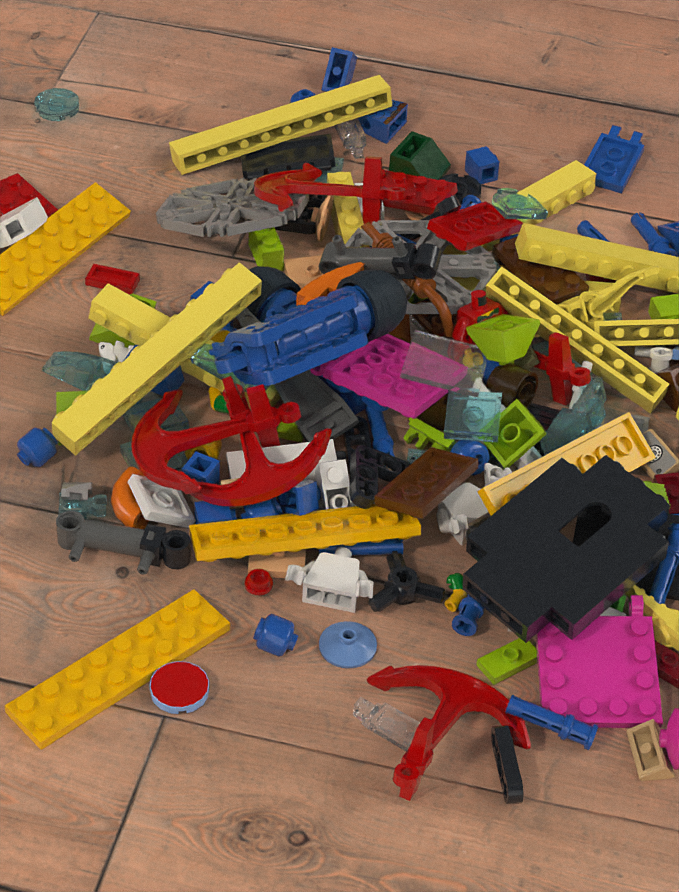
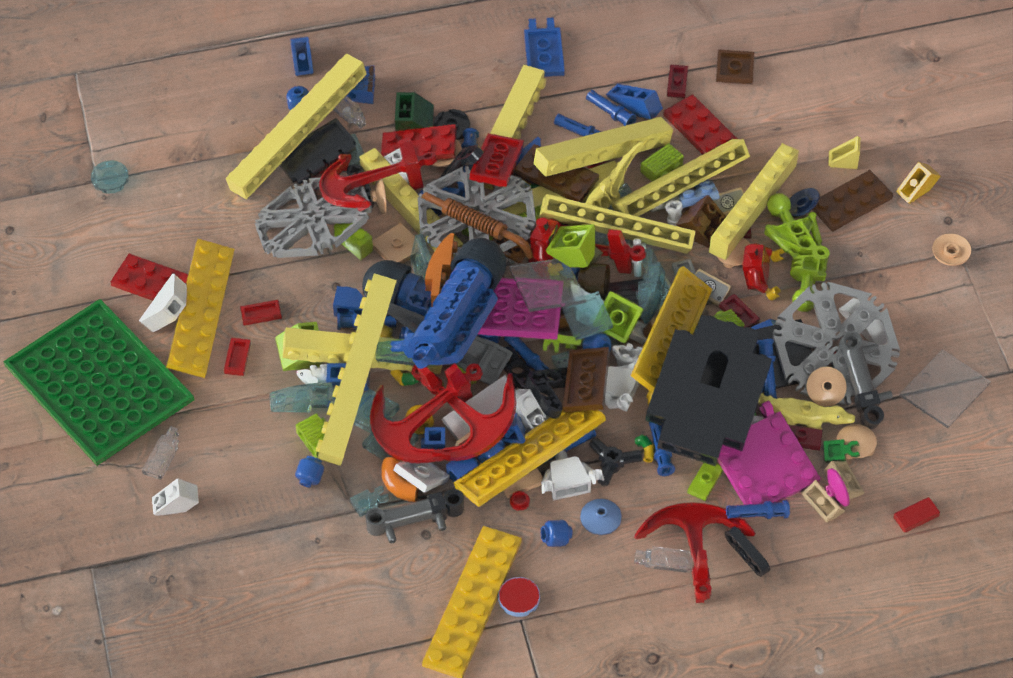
camera: 25 degrees left, 10 degrees up
light grey slope [61,482,93,501] -> none
piece [318,235,442,280] -> none
blue brick [465,146,500,184] -> none
clear light blue tile [492,188,548,219] -> none
none -> red tile [224,338,251,376]

